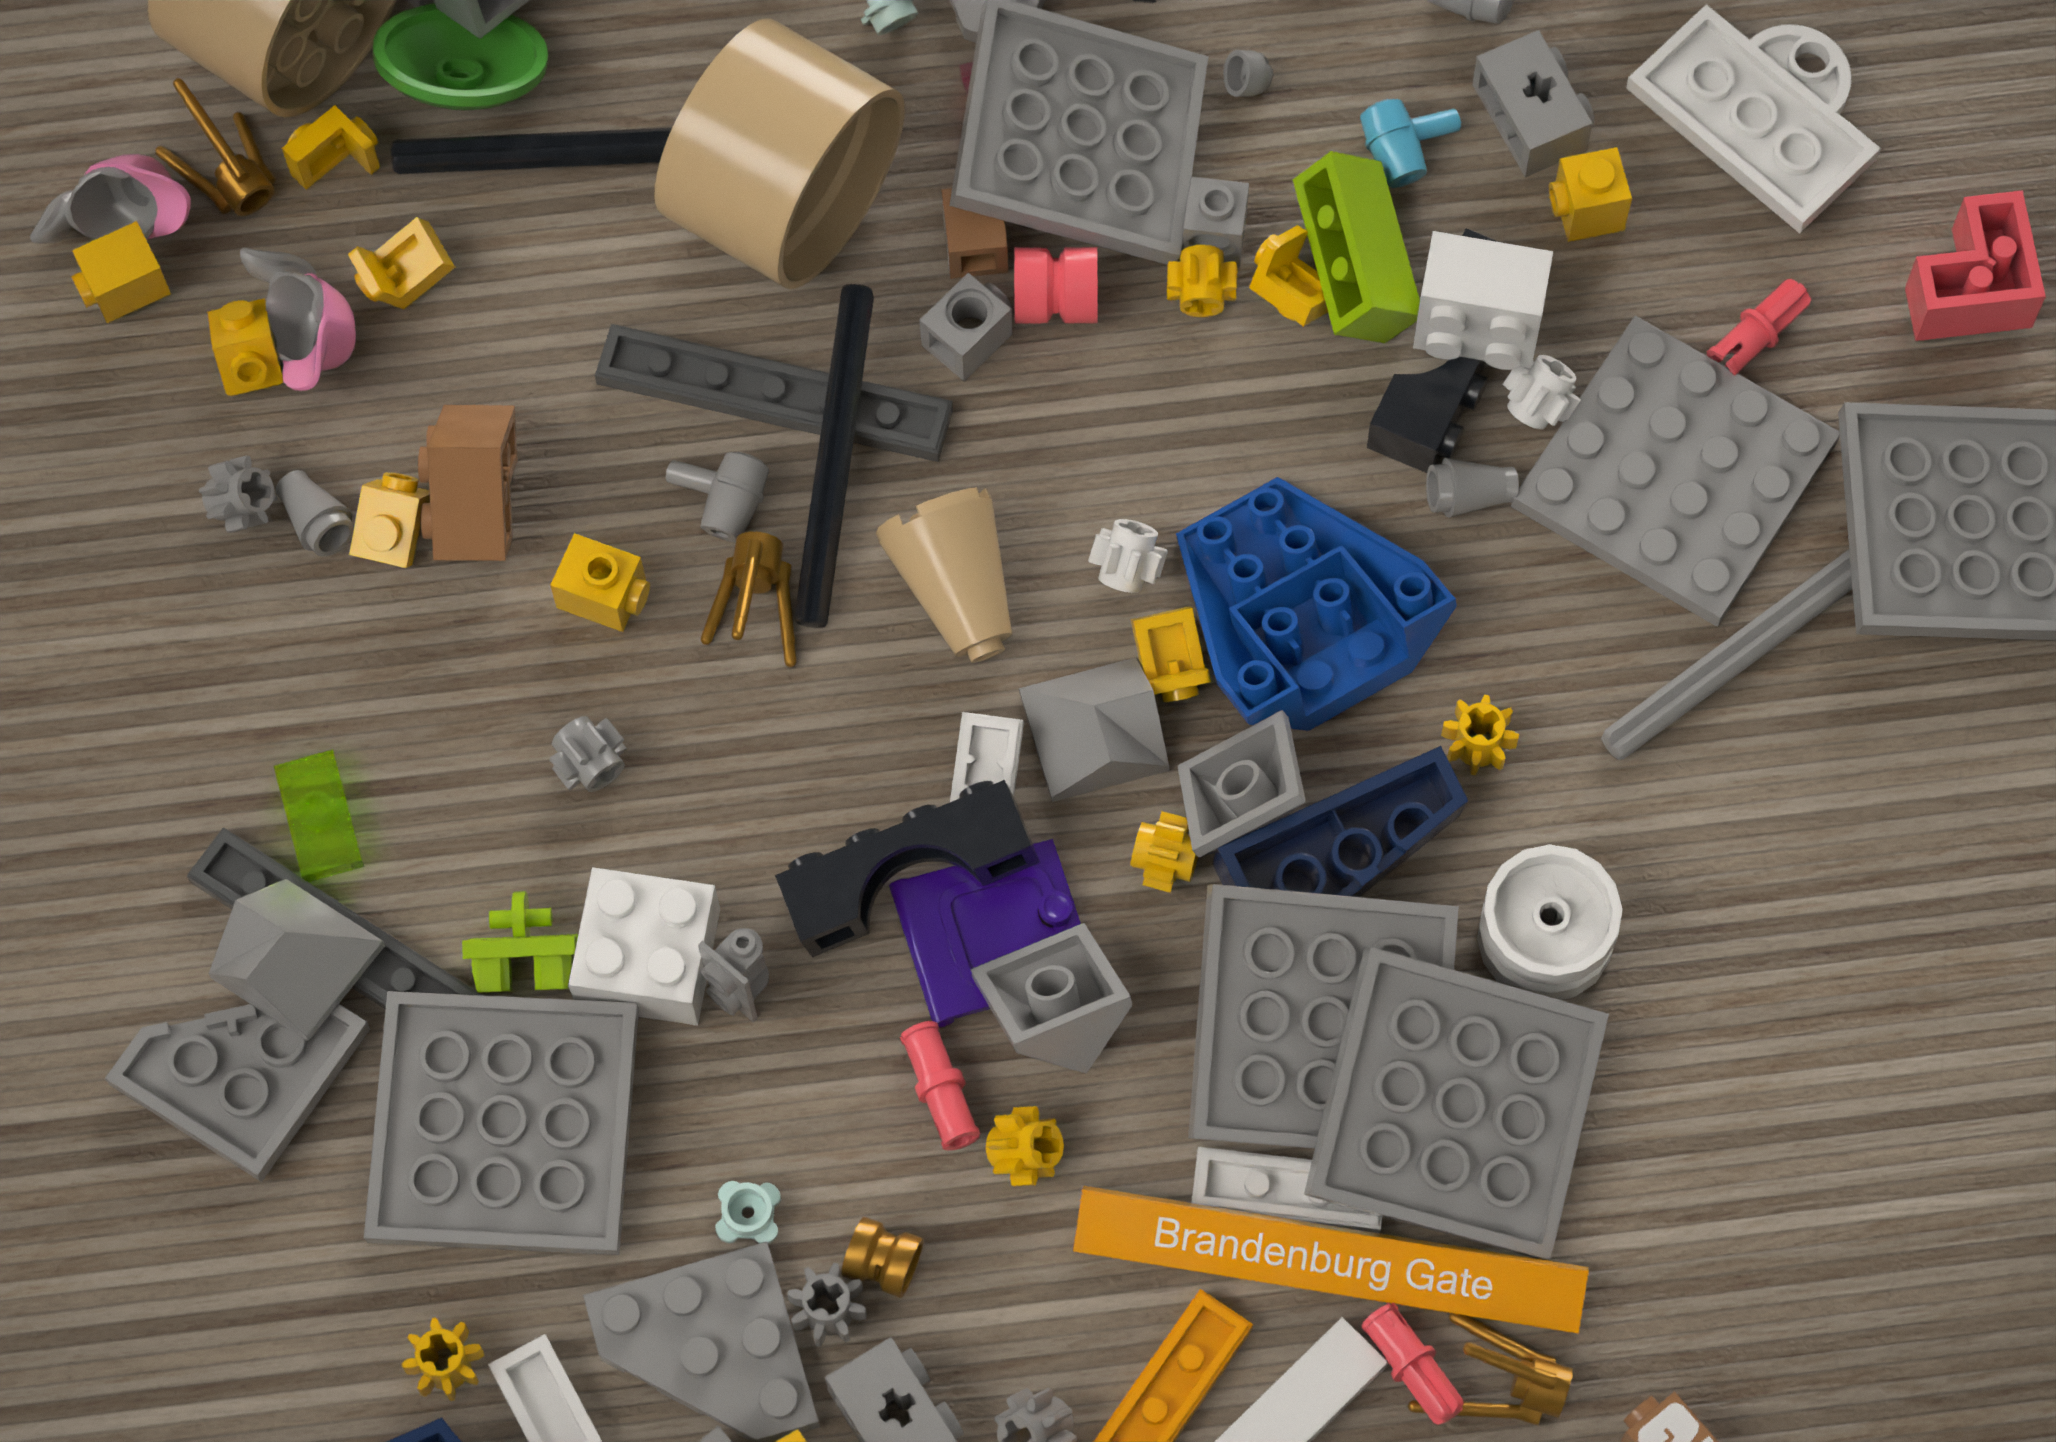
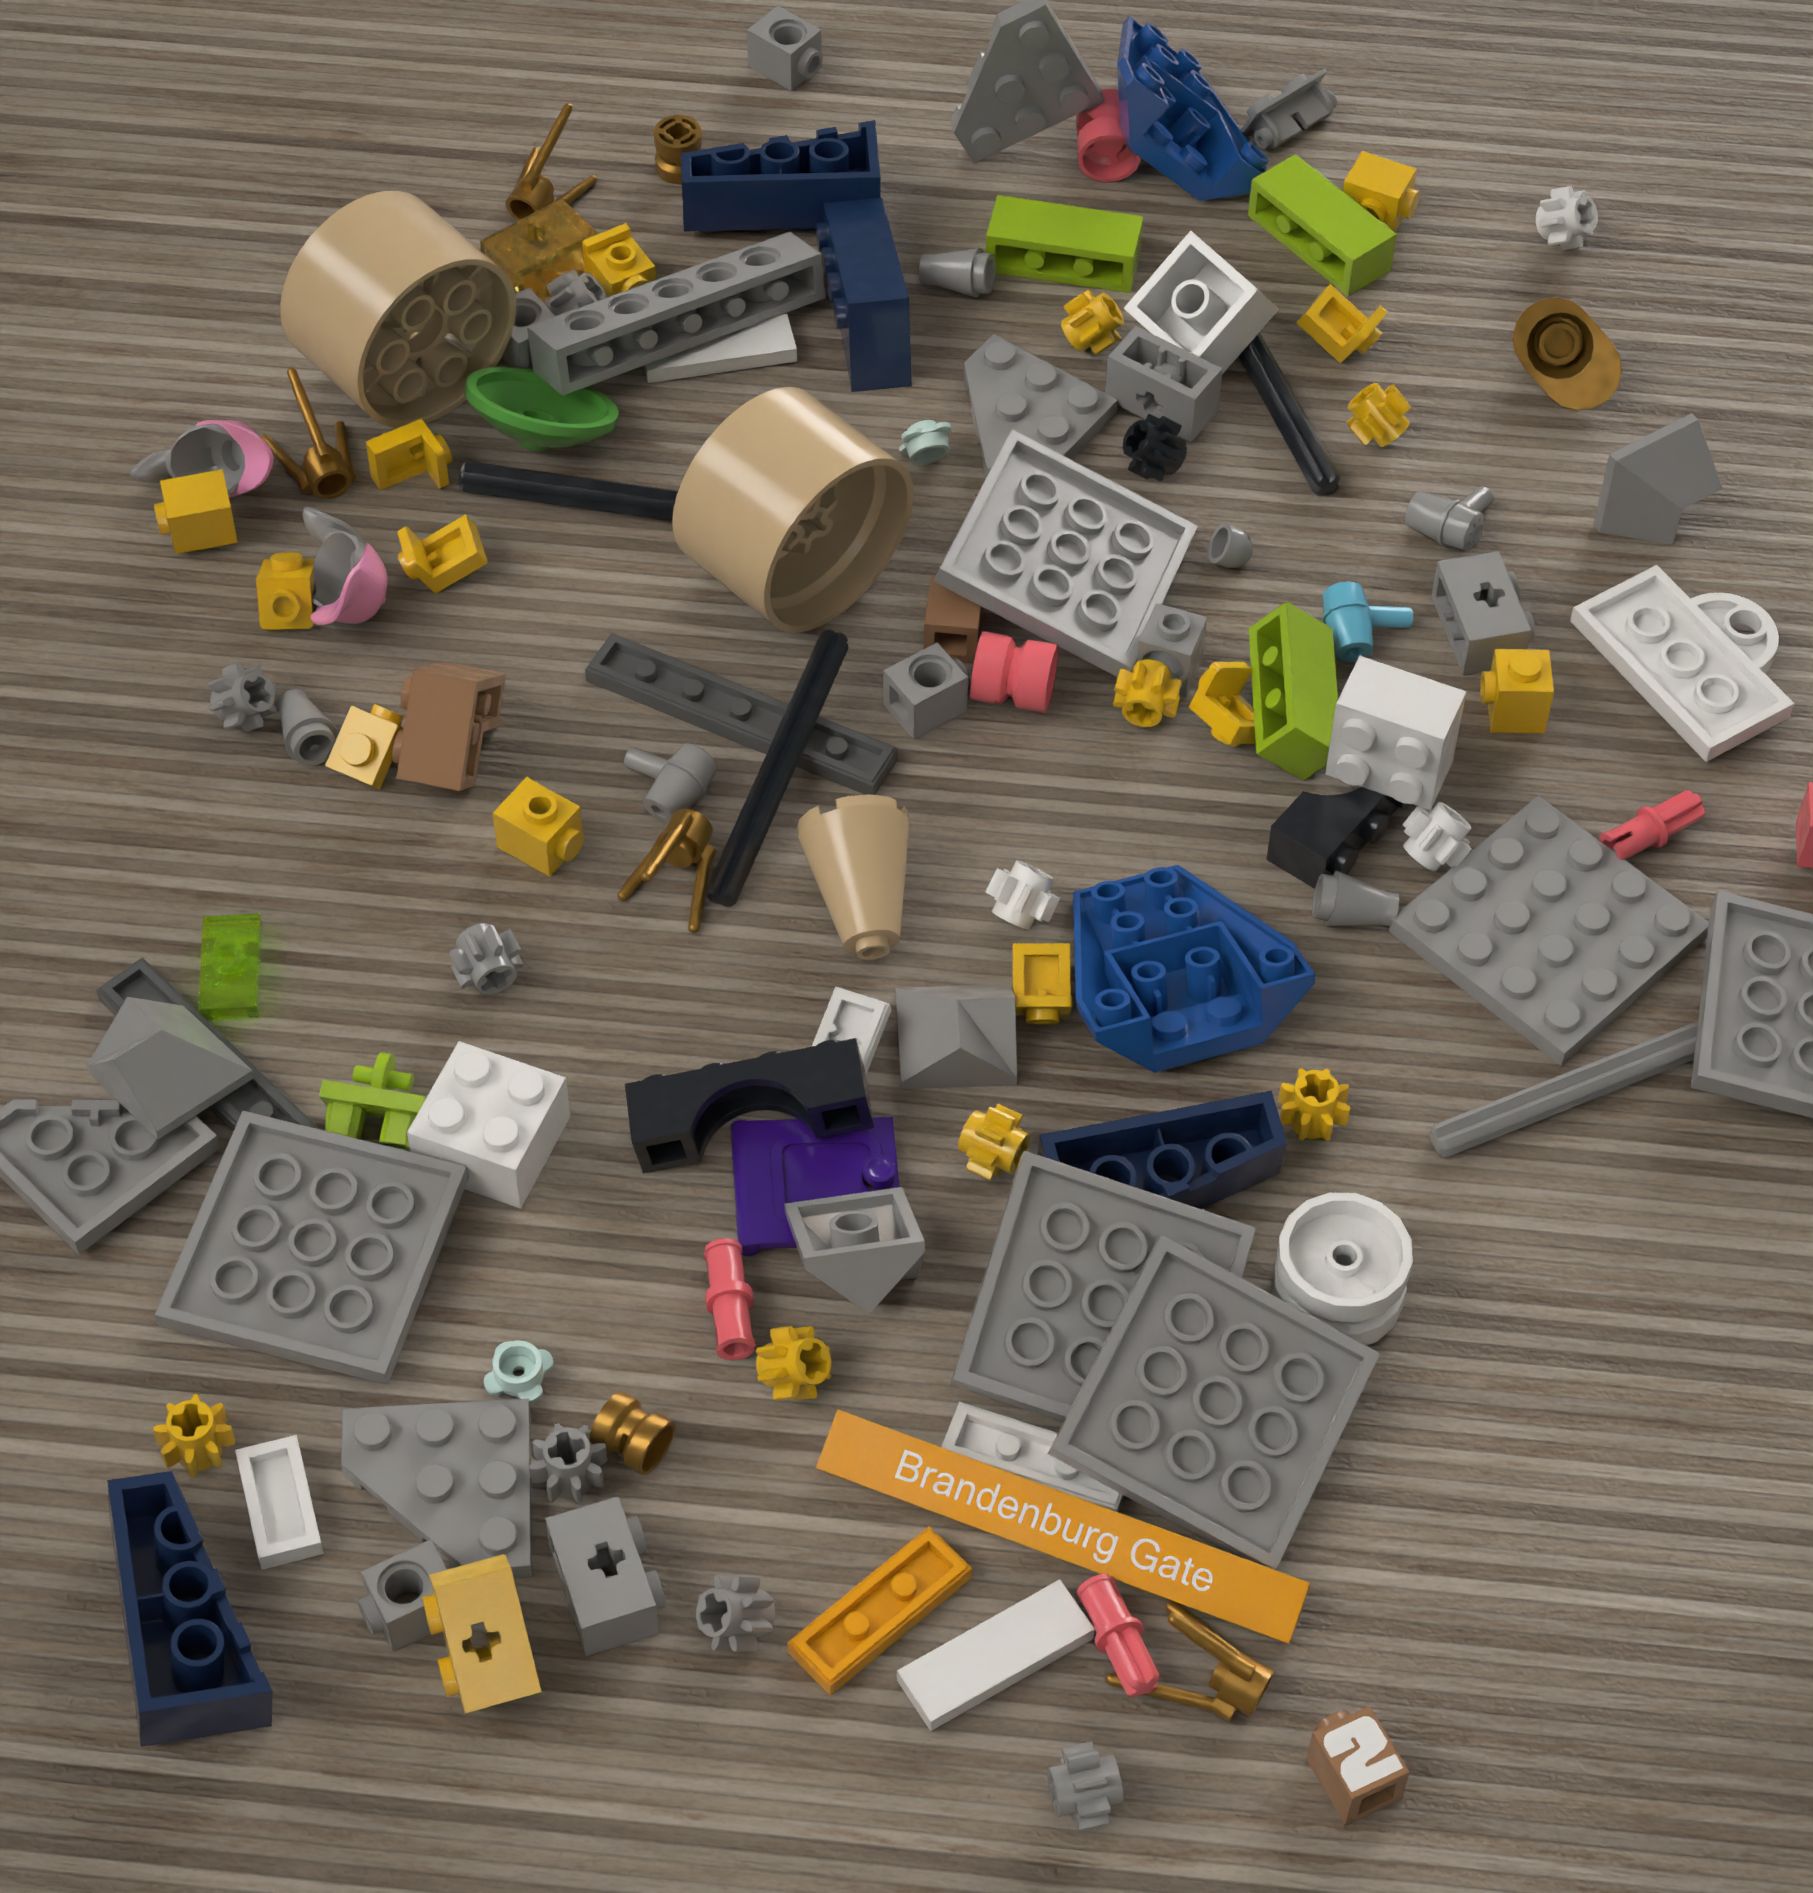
camera: 10 degrees right, 15 degrees down
light grey hinge [698,928,769,1023] -> none
light grey slope [1178,710,1306,857] -> none

